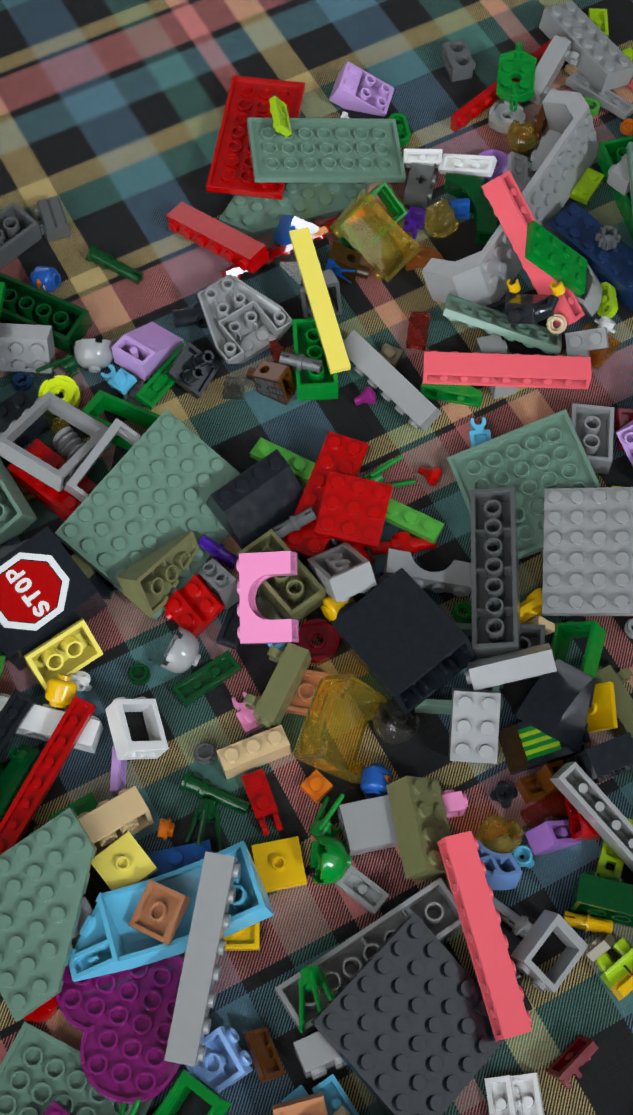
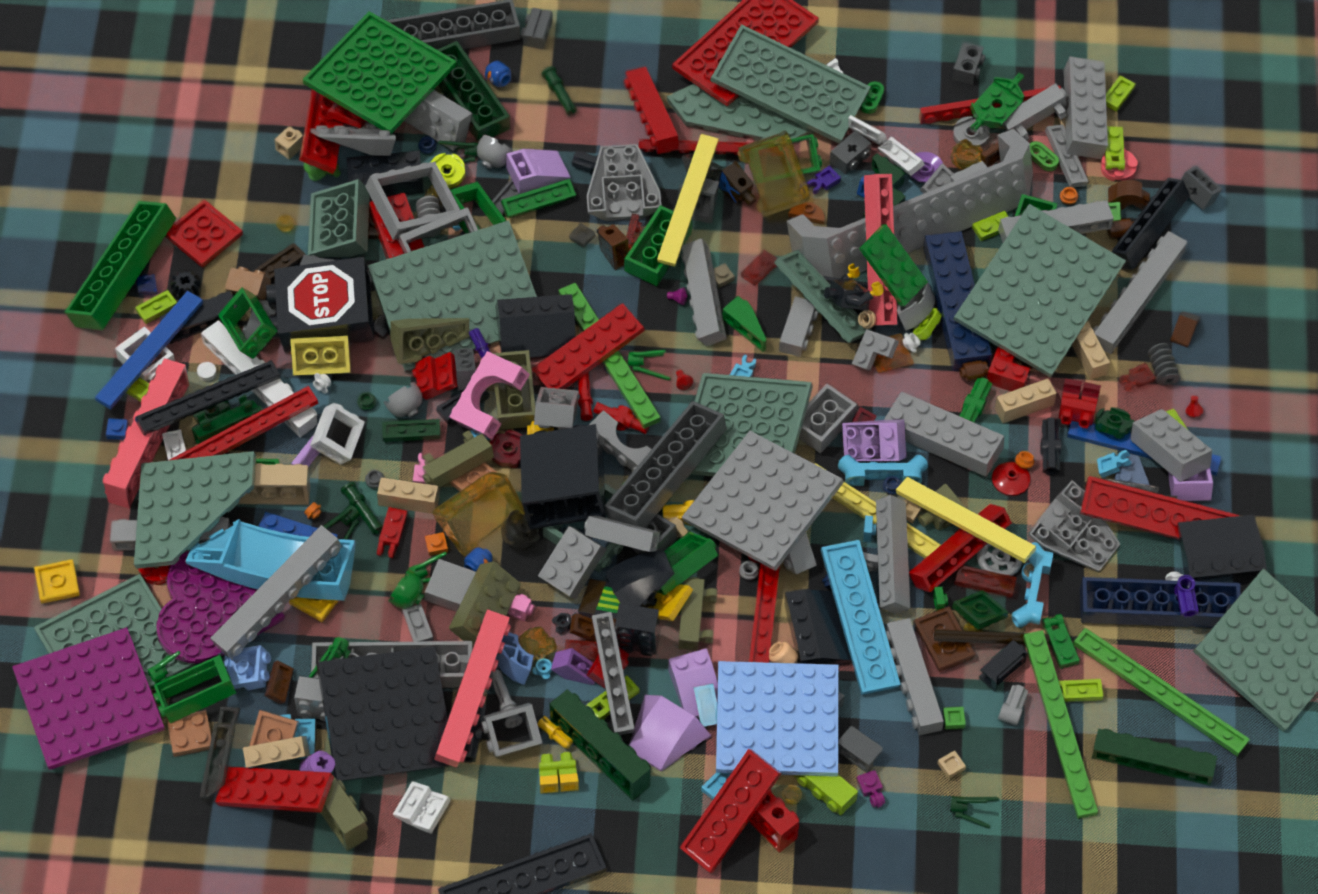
camera: 30 degrees right, 5 degrees down
yellow head [45,673,78,708] -> none
light yellow plate [91,831,158,891] -> none
medium azure plate [101,364,137,395] -> none
nougat plate [128,880,191,945] -> none
black plate [166,341,220,399] -> none
yellow plate [251,836,307,893] -> none
lime plate [269,95,292,138] -> none
blue slope [272,214,320,246] -> none
dark grey pin [272,507,317,539] -> none
dark grey pin [279,351,323,373] -> none
red plate [314,471,393,549] -> none
lavender slope [329,61,394,117] -> none
coral brick [422,351,592,389] -> none
clear yellow hair [424,199,459,238] -> none
dark red plate [546,1034,599,1089] -> none
dark tan plate [586,932,616,962] -> none
dark grey gear [595,225,621,251] -> none

